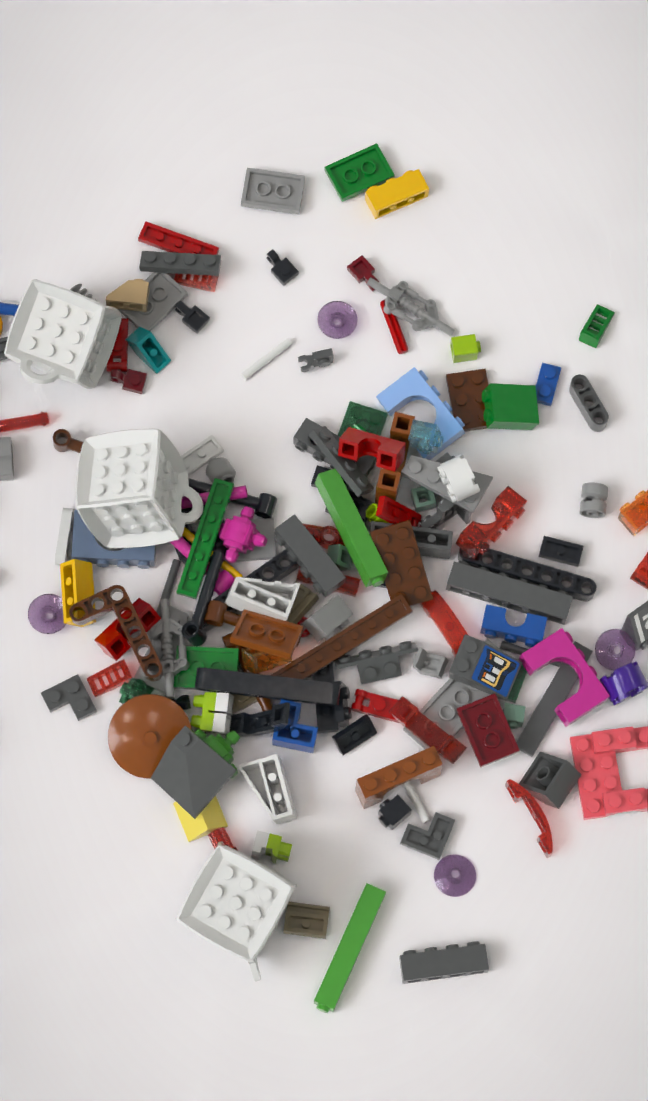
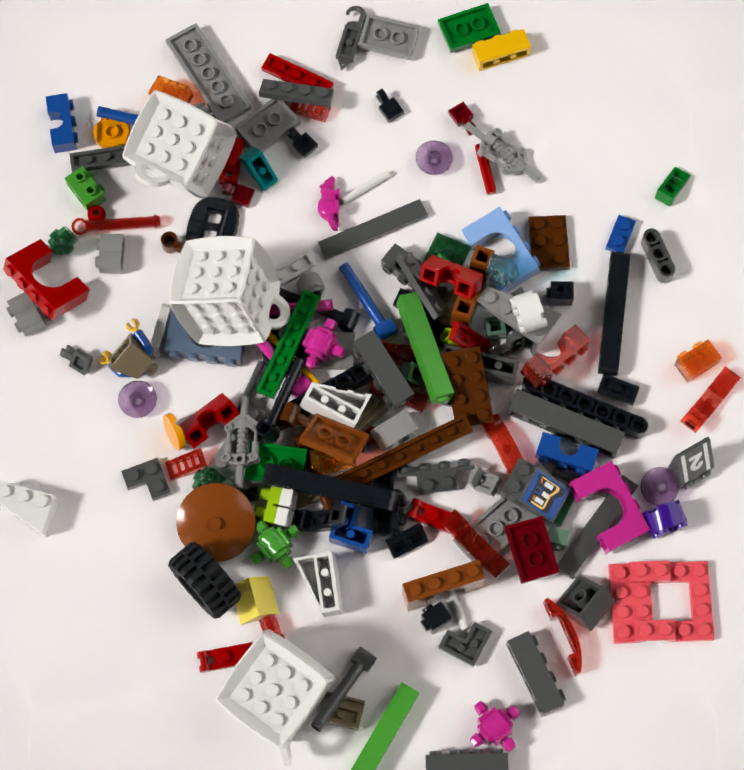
camera: 10 degrees right, 0 degrees up
yellow brick [60,559,96,627] -> none
reddish brown beam [69,585,163,682] -> none
tan slope [106,279,150,312] -> none
dark grey slope [151,726,237,819] -> none
lime hips [251,830,292,864] -> none
dark grey plate [298,348,334,372] -> none
clear purple dish [434,855,476,897] -> none
lime brick [450,334,481,363] -> none
green brick [482,383,539,430] -> none
light grey wheel [579,482,608,518] -> none
none -> dark tan torso [99,318,158,379]
none -> clear orange brick [148,75,194,103]
none -> light orange tile [163,413,186,451]
none -> light grey plate [165,23,252,123]
none -> black tyre [168,542,241,619]
none -> black piece [185,197,240,241]
none -> red plate [197,642,252,673]
none -> dark grey piece [311,646,377,732]
none -> dark pink animal [317,176,340,231]
none -> dark grey tile [318,199,428,260]
none -> dark grey plate [336,6,367,70]
none -> blue piece [339,263,398,342]
none -> dark pink piece [470,701,520,752]
none -> dark grey brick [506,631,566,717]
none -> black brick [546,281,574,306]
none -> black beam [598,251,630,376]

